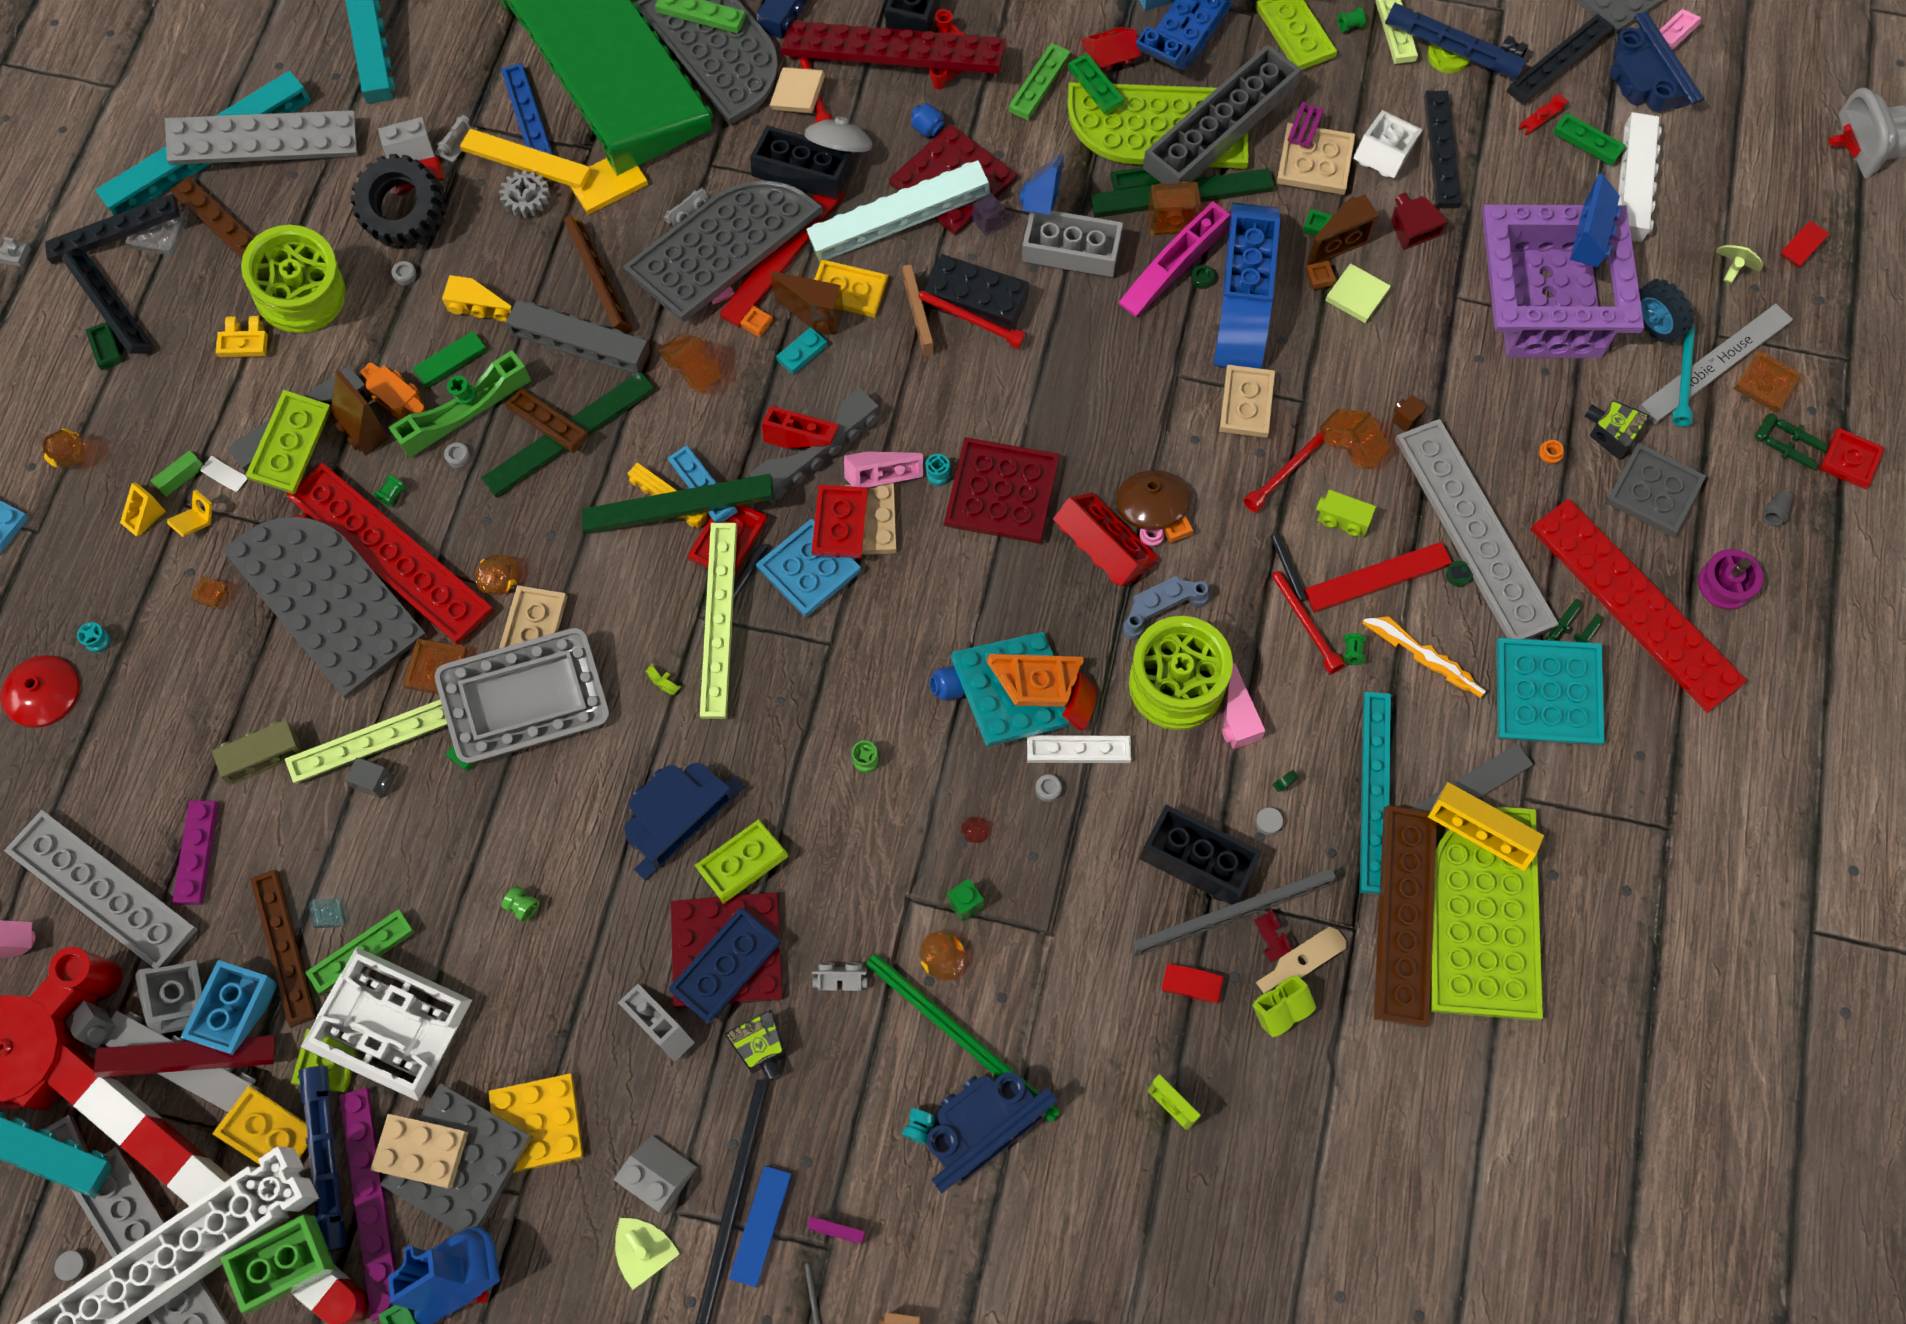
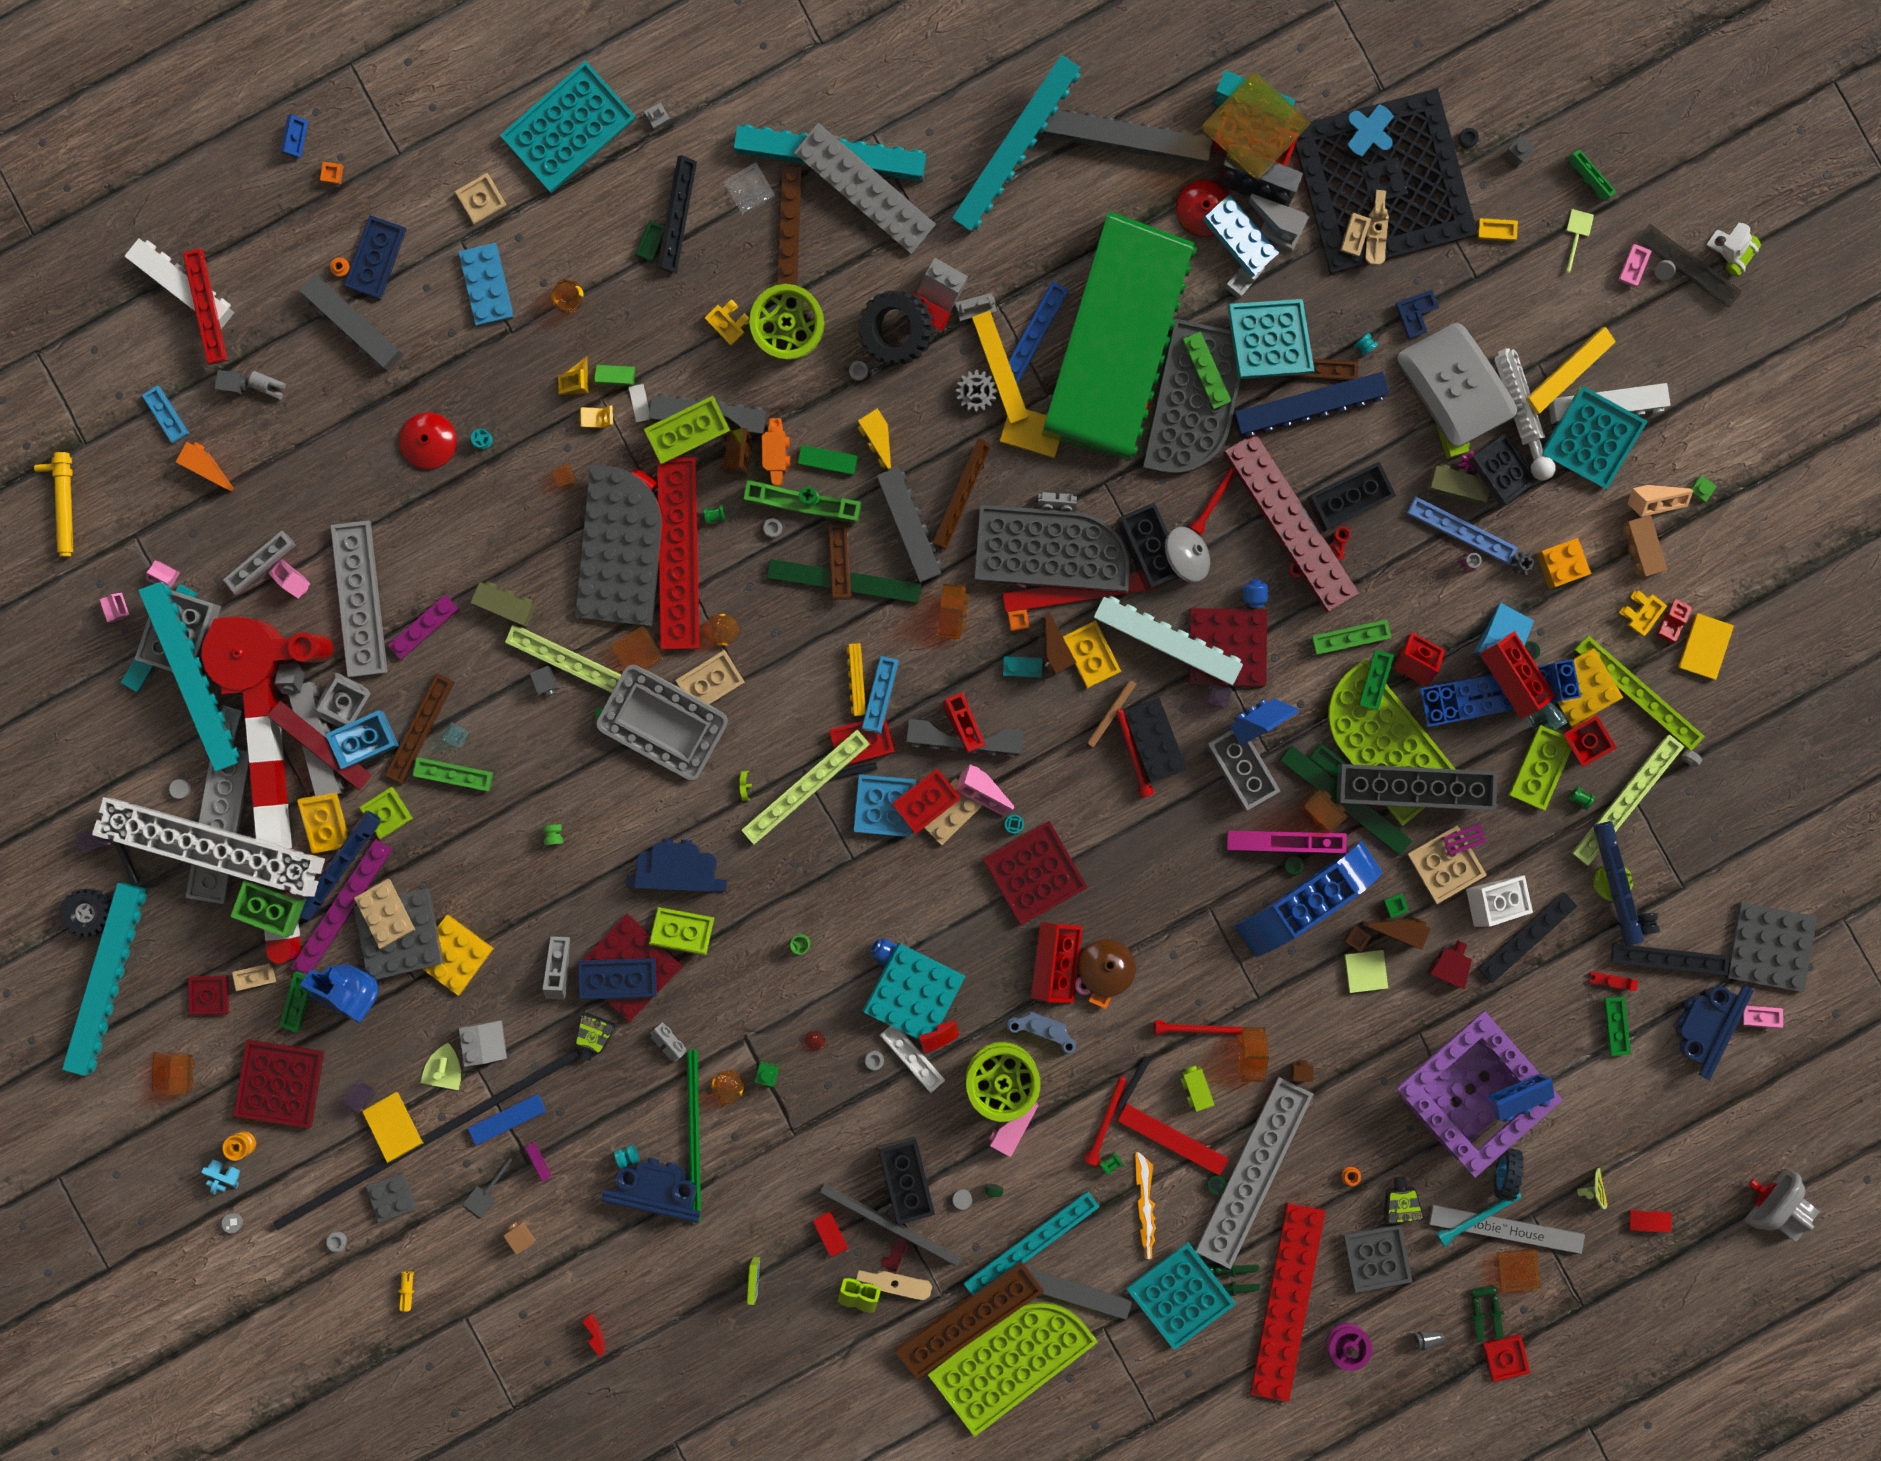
camera: 45 degrees right, 20 degrees up
black plate [45,194,180,264] -> none
white piece [301,947,473,1101] -> none
dark green tile [582,474,774,534] -> none
tan tile [770,68,825,113] -> none
orange wing [987,654,1084,707] -> none
tan plate [1219,365,1275,438] -> none
yellow brick [1428,782,1544,871] -> none
white brick [1618,112,1662,243] -> none

